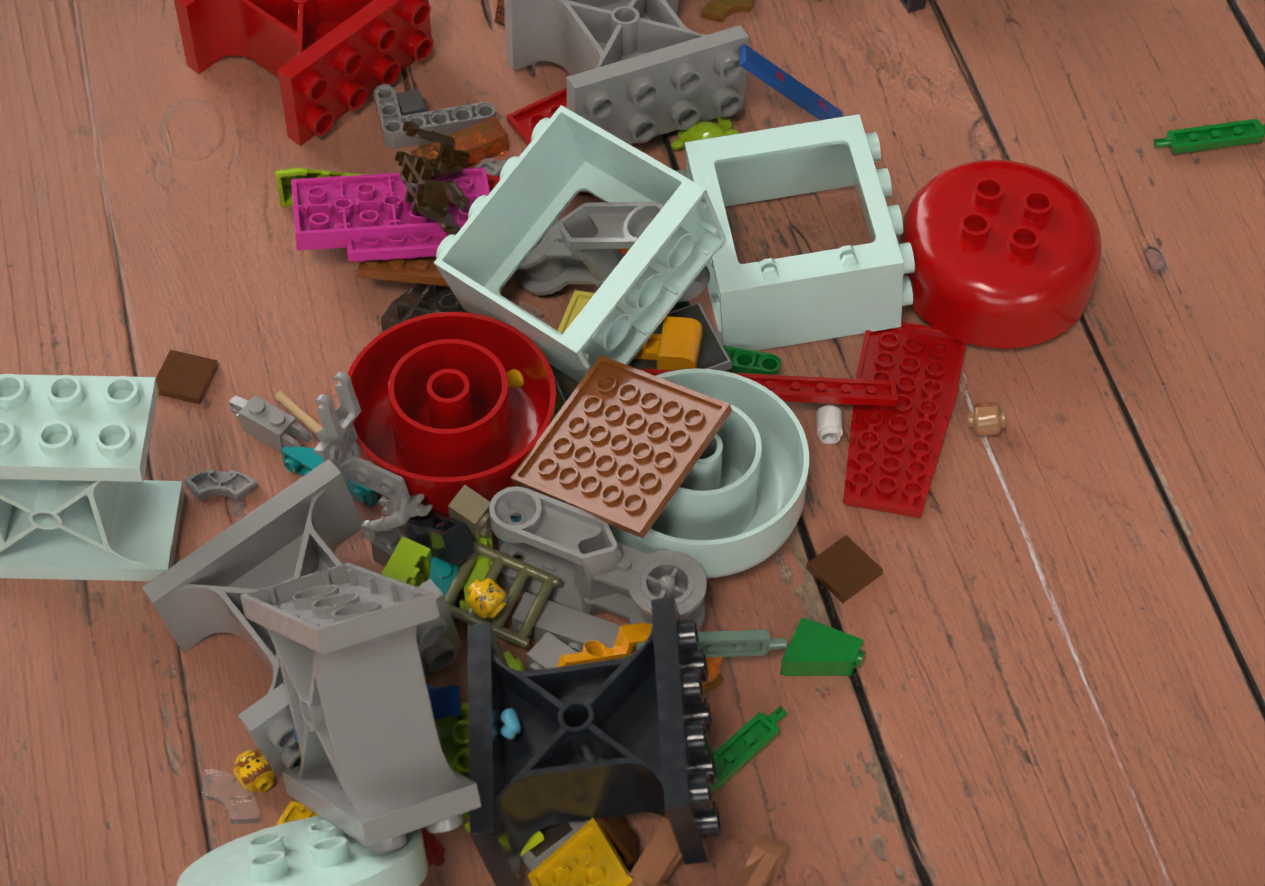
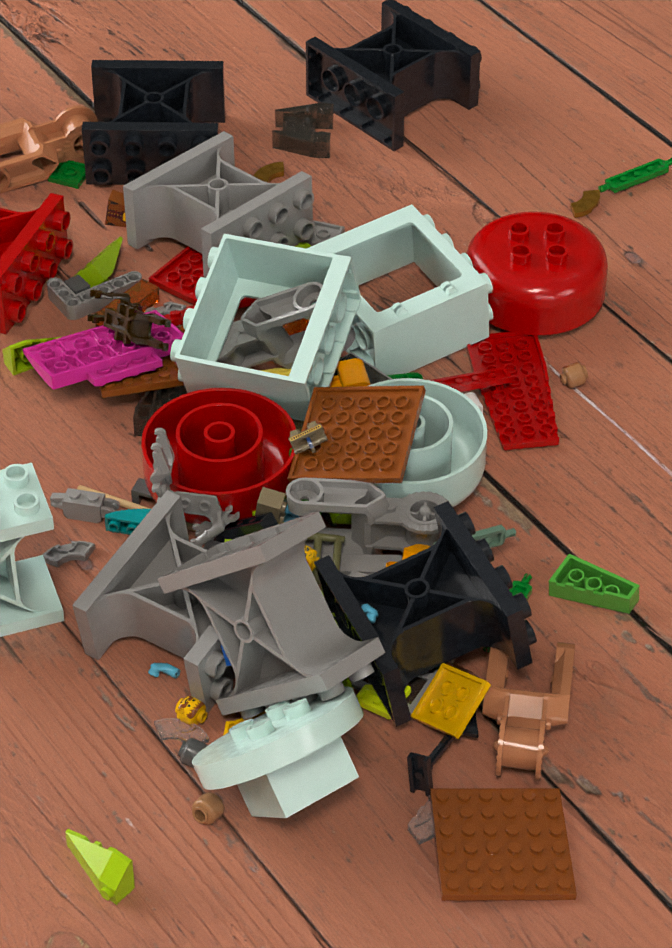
camera: 20 degrees left, 10 degrees down
blue tile [739,44,843,120] -> none
green slope [780,617,866,676] -> none
reddish brown tile [806,535,883,603] -> none
none -> lime wedge [73,236,123,288]
none -> medium azure arm [148,663,181,679]
none -> dark grey head [177,738,208,768]
none -> dark tan hips [288,421,328,454]
none -> light grey tile [302,220,345,246]
none -> bright green wedge [549,554,640,614]
none -> pearl gold tile [570,189,600,218]

